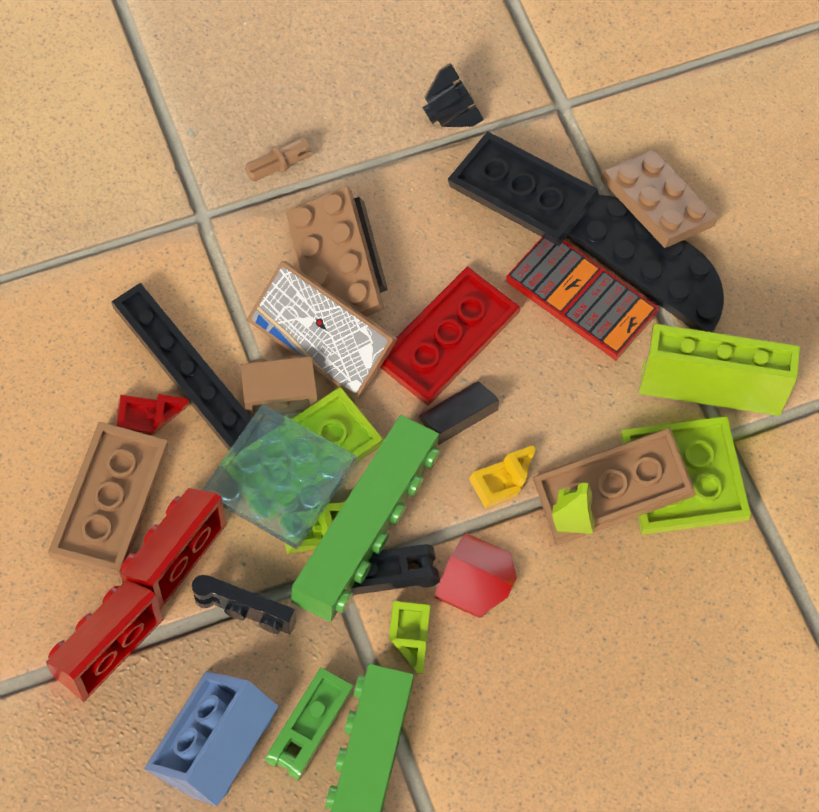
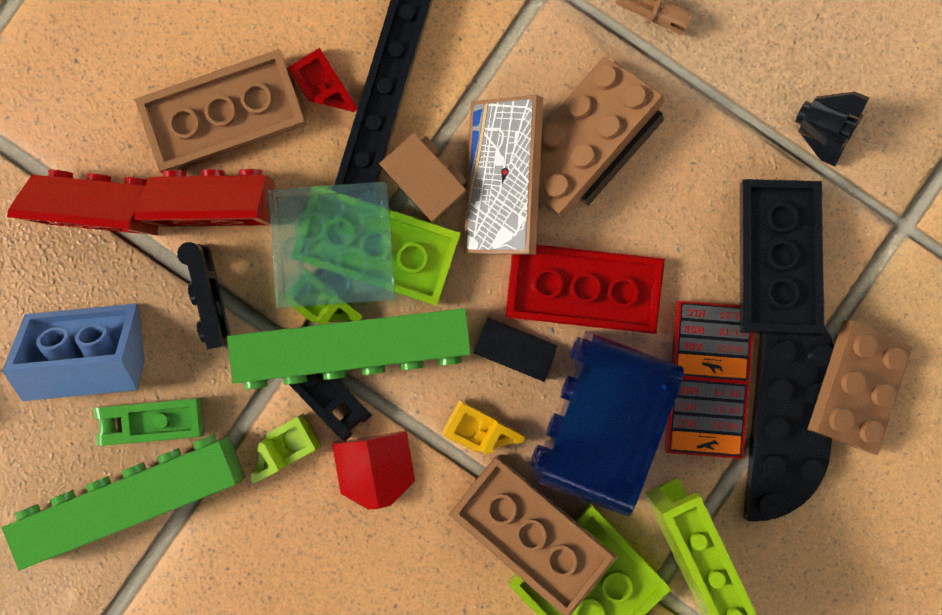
camera: 65 degrees right, 25 degrees up
lime slope [552,483,595,534] -> none
none -> clear blue windscreen [530,331,684,517]

